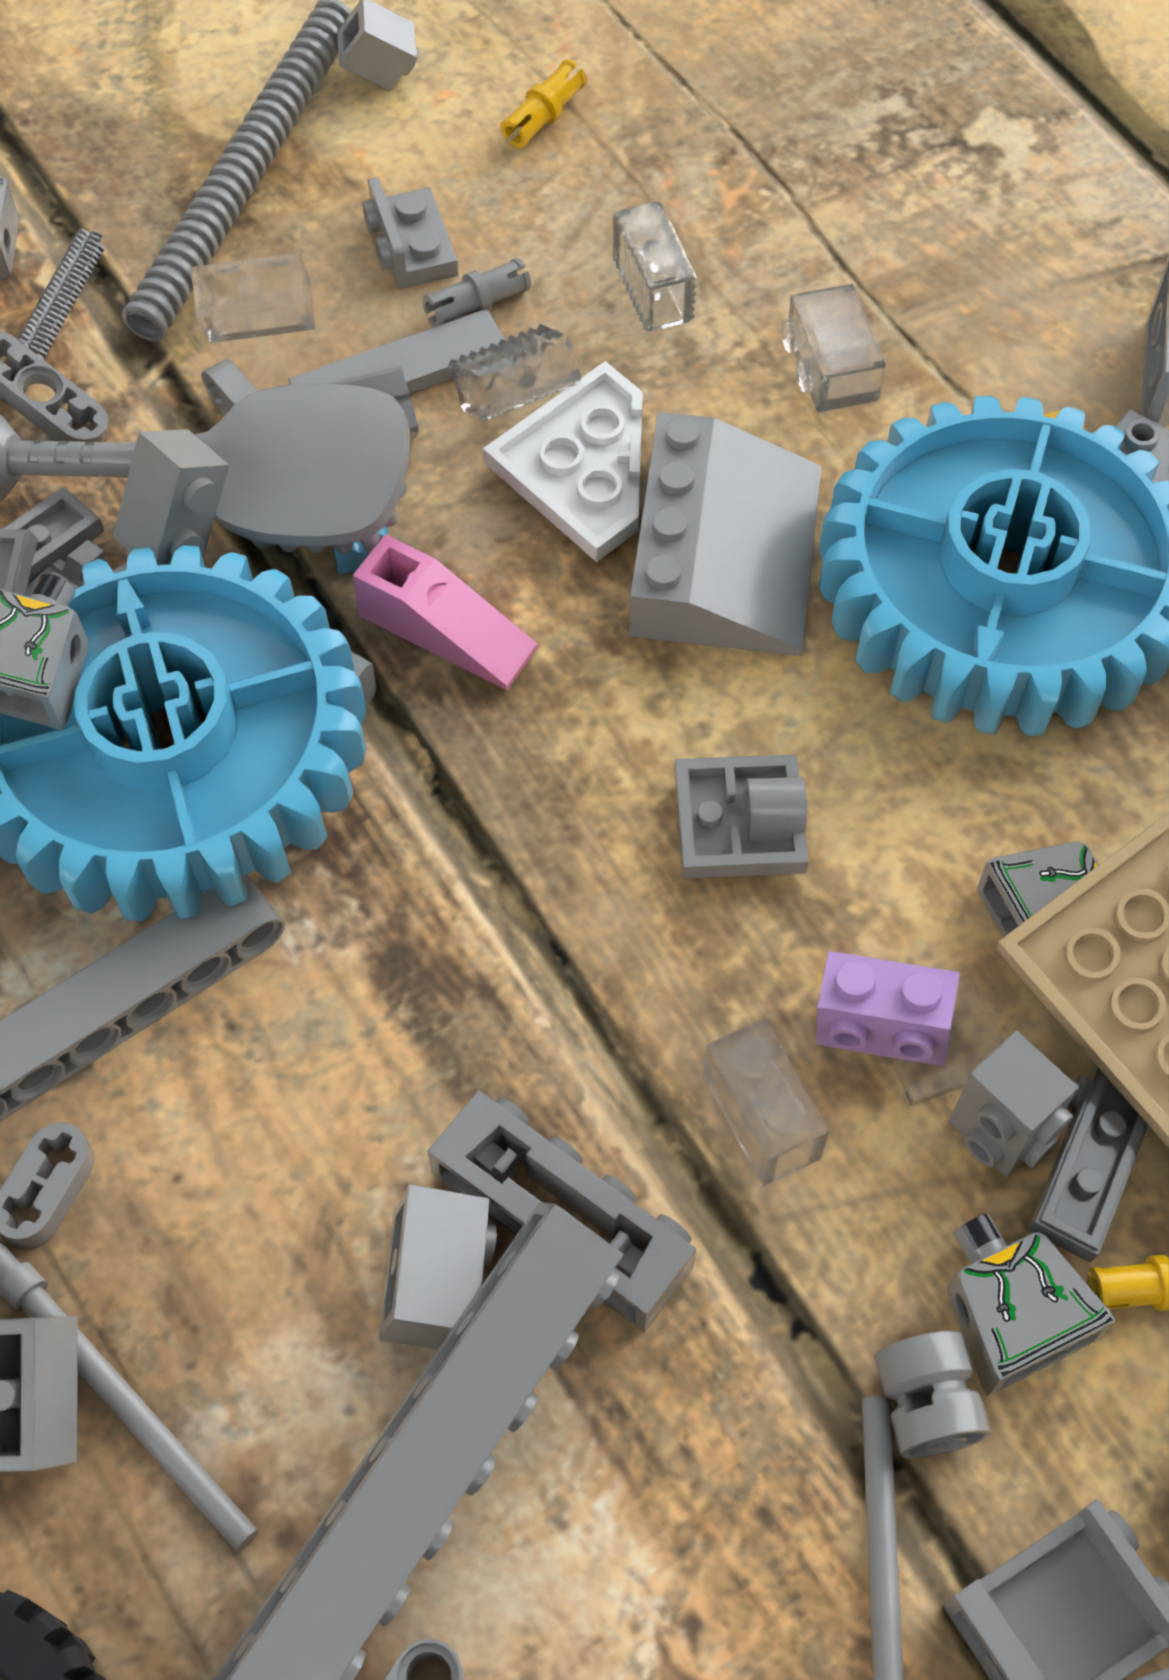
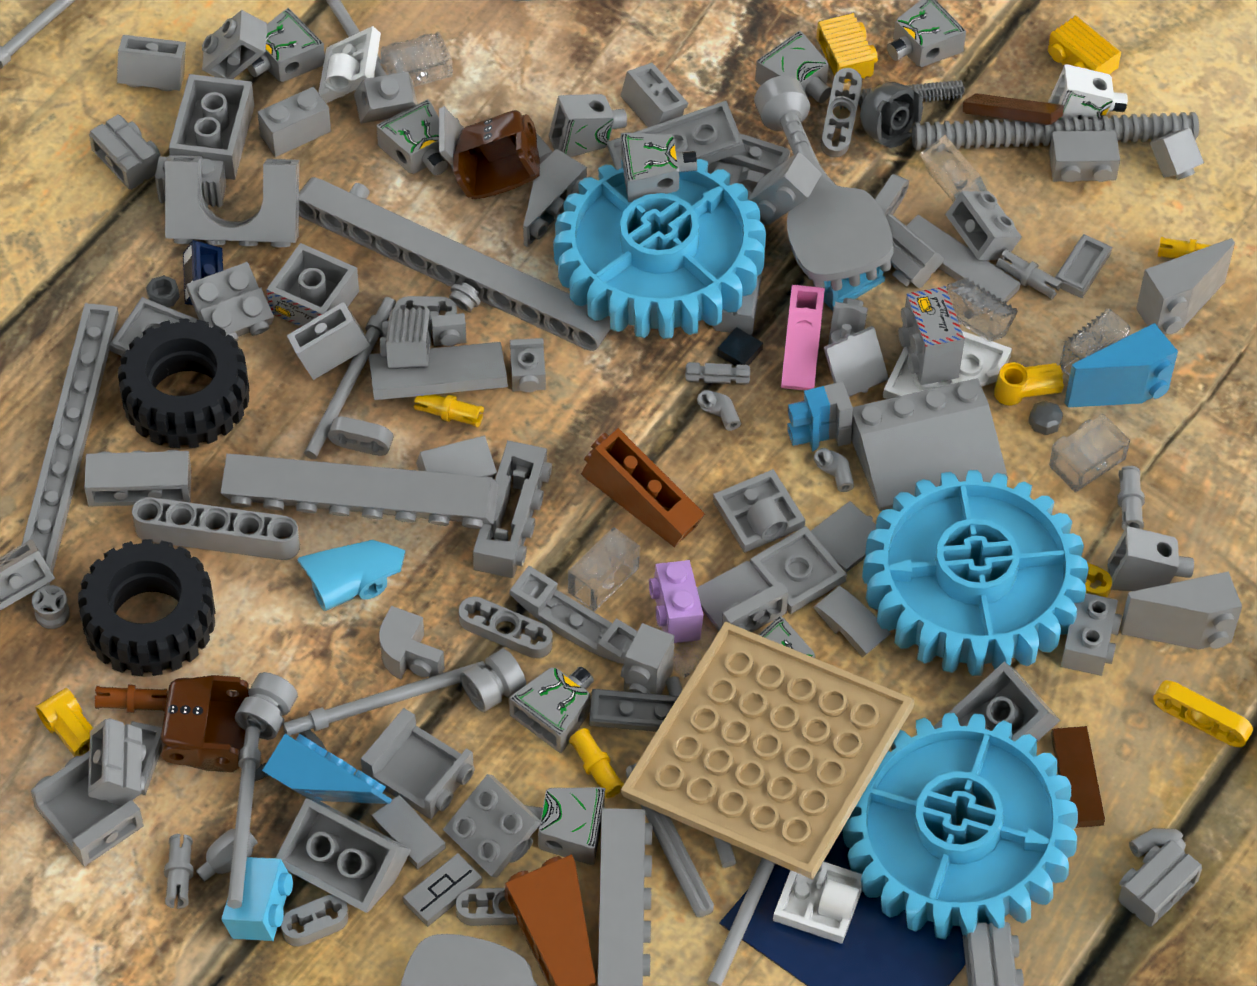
camera: 65 degrees right, 5 degrees down
light grey bracket [362,177,459,289] -> none
none -> medium azure panel [297,540,405,611]
none -> light grey beam [328,416,394,456]
none -> light grey tile [369,342,508,400]
none -> light grey brick [379,606,445,679]
none -> light grey brick [380,307,432,368]
none -> yellow pin [414,394,484,427]
none -> light grey plate [431,313,466,346]
none -> light grey plate [449,282,481,312]
none -> light grey beam [459,597,553,658]
none -> light grey slope [509,566,638,664]
none -> light grey brick [510,338,546,392]
none -> dark orange slope [581,428,705,547]
none -> light grey axle [685,362,750,385]
none -> light grey arm [697,390,741,431]
none -> light grey bracket [697,561,789,632]
none -> black tile [717,327,763,366]
none -> light grey plate [750,526,847,614]
none -> dark azure hips [787,381,853,452]
none -> light grey piece [811,501,876,572]
none -> light grey slope [813,585,891,657]
none -> light grey arm [814,448,854,492]
none -> light grey piece [824,326,889,397]
none -> light grey hips [828,298,868,345]
none -> dark grey cylinder [860,82,923,148]
none -> light grey brick [898,286,965,386]
none -> light grey brick [945,191,1022,260]
none -> reddish brown tile [963,93,1064,125]
none -> yellow piece [994,362,1064,406]
none -> dark grey tile [1029,400,1063,435]
none -> yellow brick [1048,15,1121,74]
none -> white torso [1048,65,1128,120]
none -> light grey brick [1049,130,1120,182]
none -> light grey tile [1055,234,1112,298]
none -> dark azure slope [1064,323,1178,407]
none -> light grey torso [1108,526,1194,591]
none -> light grey pin [1117,466,1145,531]
none -> light grey slope [1136,238,1235,334]

